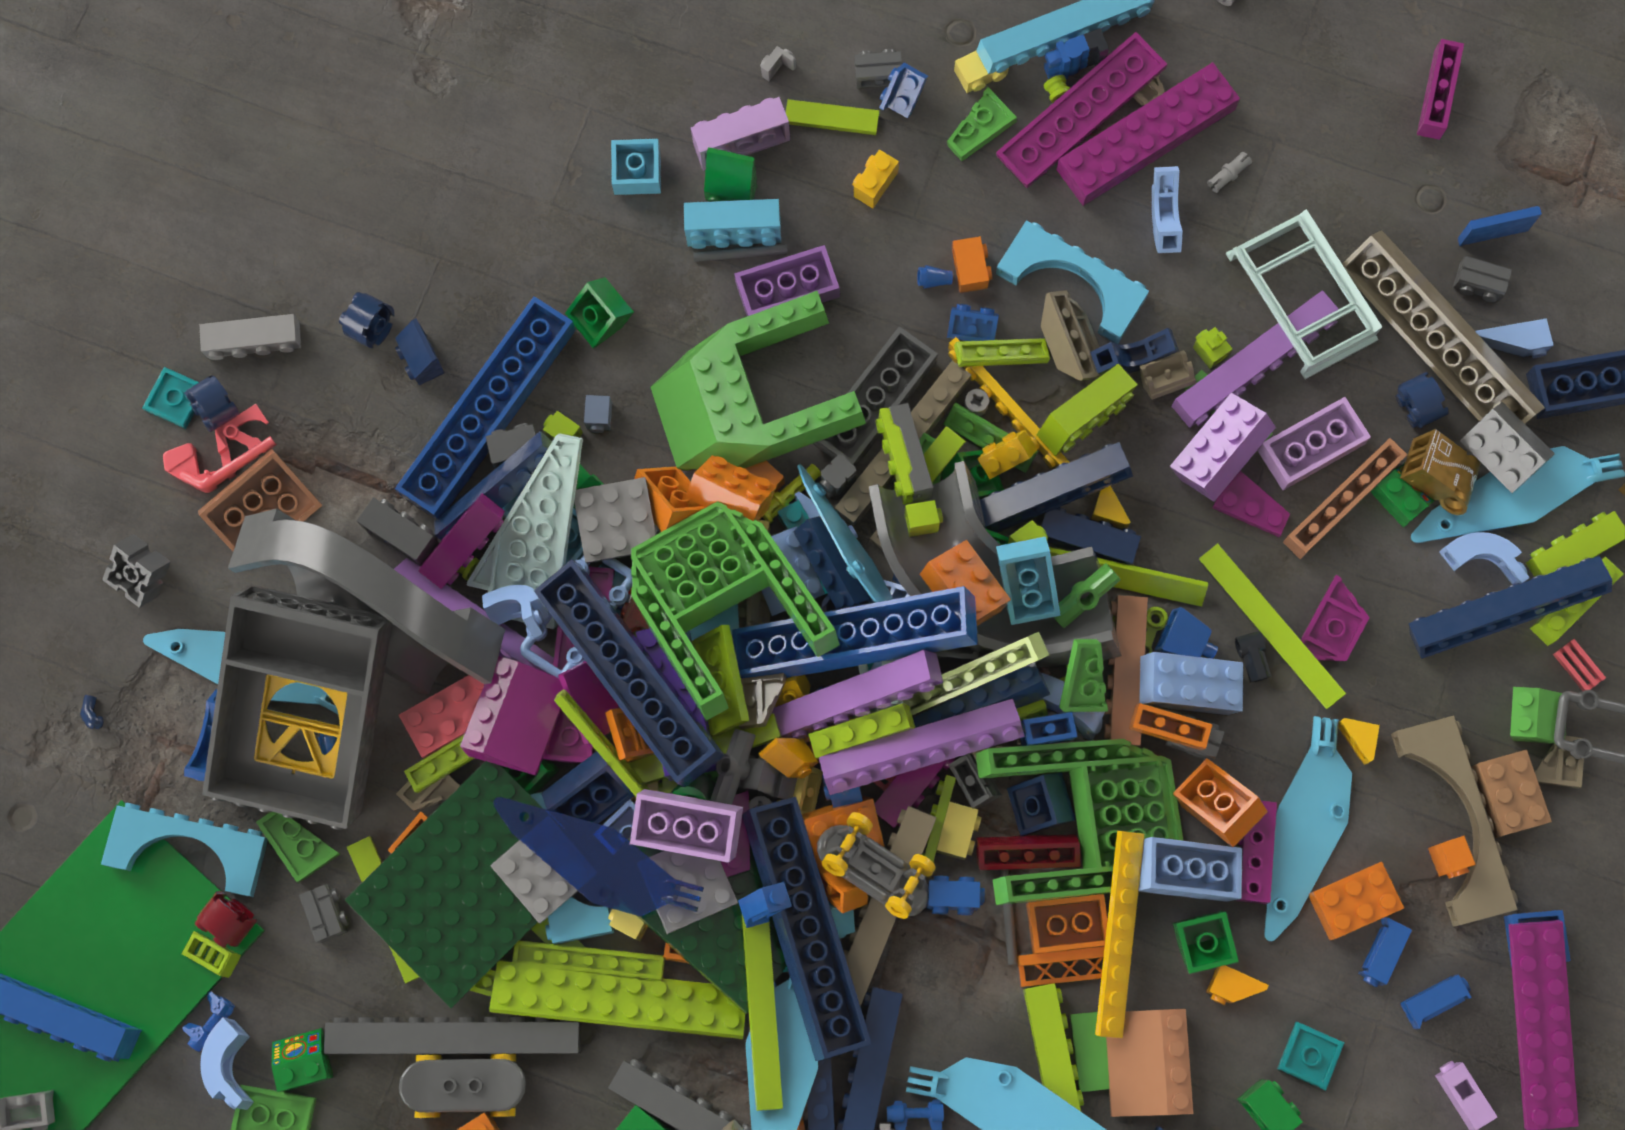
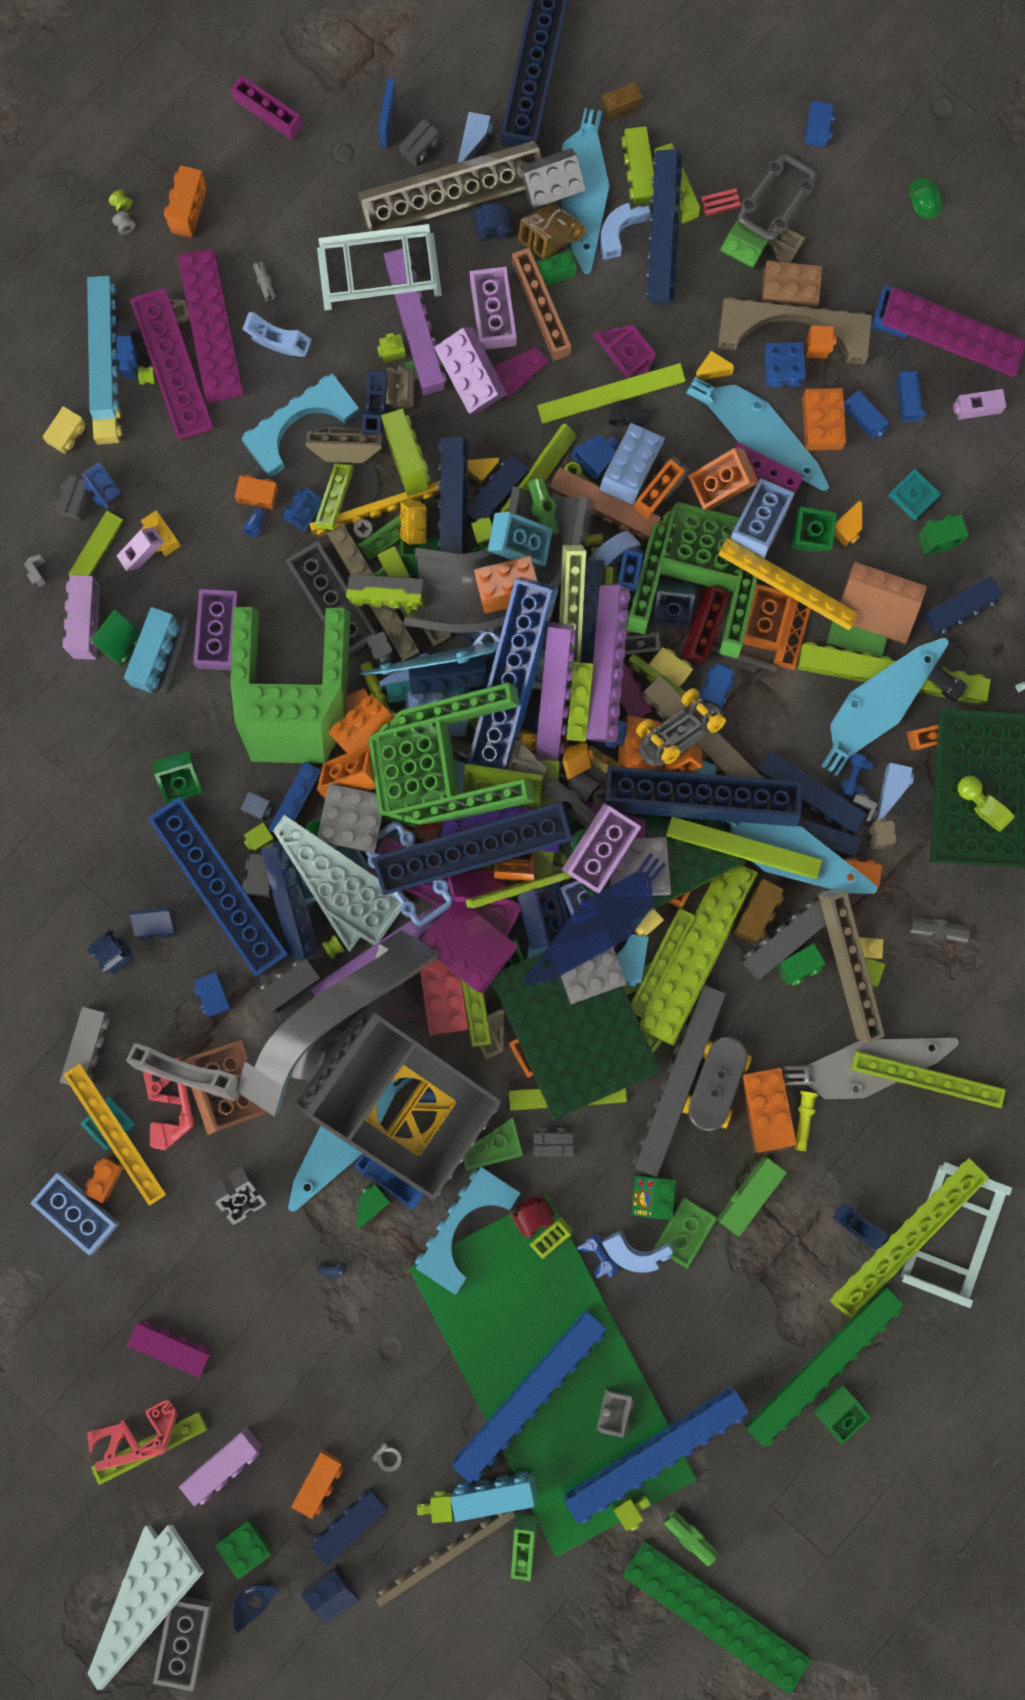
camera: 75 degrees left, 5 degrees up
dark blue brick [184,375,239,432] -> none
magenta brick [418,493,505,589] -> none
light blue arch [482,585,550,638] -> none
medium azure brick [611,139,661,195] -> none
blue window [738,882,792,928] -> none
lime brick [904,500,943,537] -> none
bright green wing [947,87,1017,161] -> none
bright green wing [1059,639,1108,712] -> none
none -> light blue brick [30,1172,120,1256]
none -> light yellow brick [42,406,85,454]
none -> yellow plate [63,1064,166,1206]
none -> orange brick [85,1158,124,1203]
none -> lavender brick [117,527,164,571]
none -> light grey arch [126,1043,240,1101]
none -> orange brick [164,165,207,238]
none -> blue brick [193,972,232,1018]
none -> blue brick [268,762,321,834]
none -> green slope [356,1183,392,1228]
none -> pearl gold brick [733,879,784,944]
none -> blue brick [764,342,806,388]

